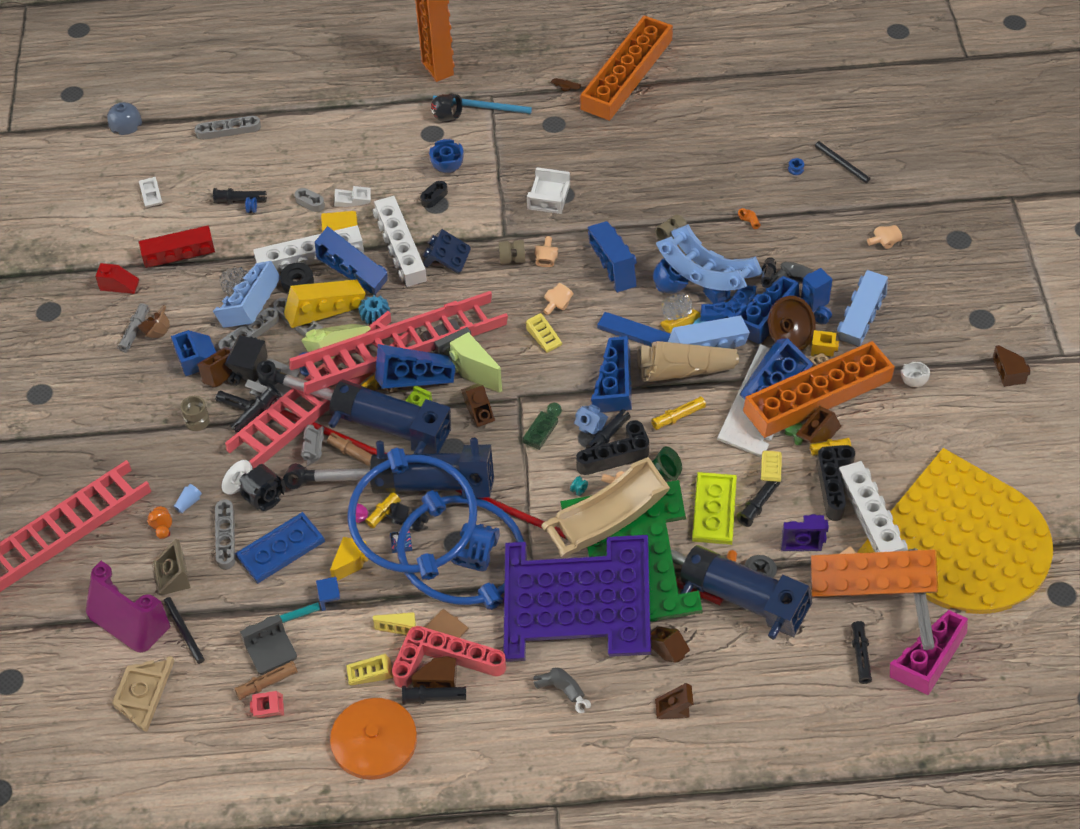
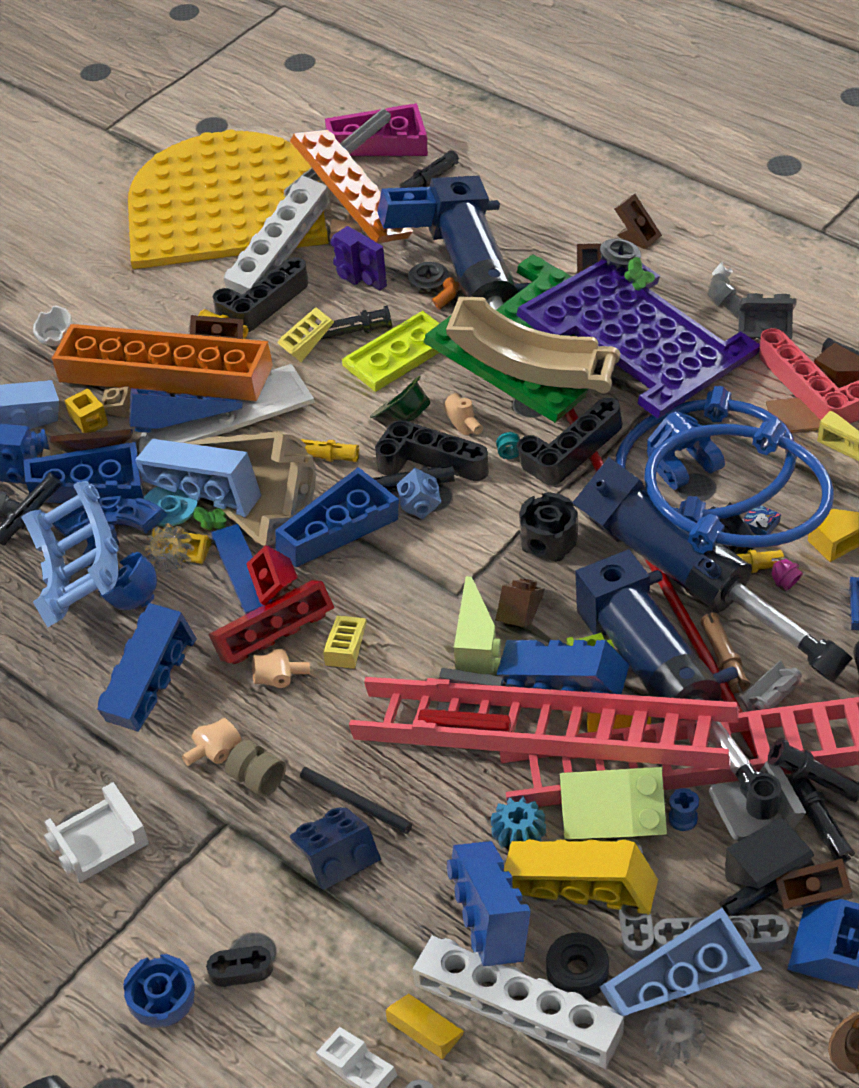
camera: 135 degrees left, 5 degrees down
white brick [372,196,427,287] -> none
clear green plate [523,402,562,450] -> none
dark tan wheel [655,214,687,241] -> none
none -> red brick [208,580,335,665]
none -> red slope [246,545,298,605]
none -> black bar [300,767,412,834]
none -> blue brick [377,187,436,229]
none -> red axle [418,709,511,732]
none -> black beam [517,397,623,485]
none -> black brick [519,492,578,562]
none -> dark grey gear [599,239,641,270]
none -> bright green piece [624,257,655,291]
none -> dark grey bracket [738,293,797,339]

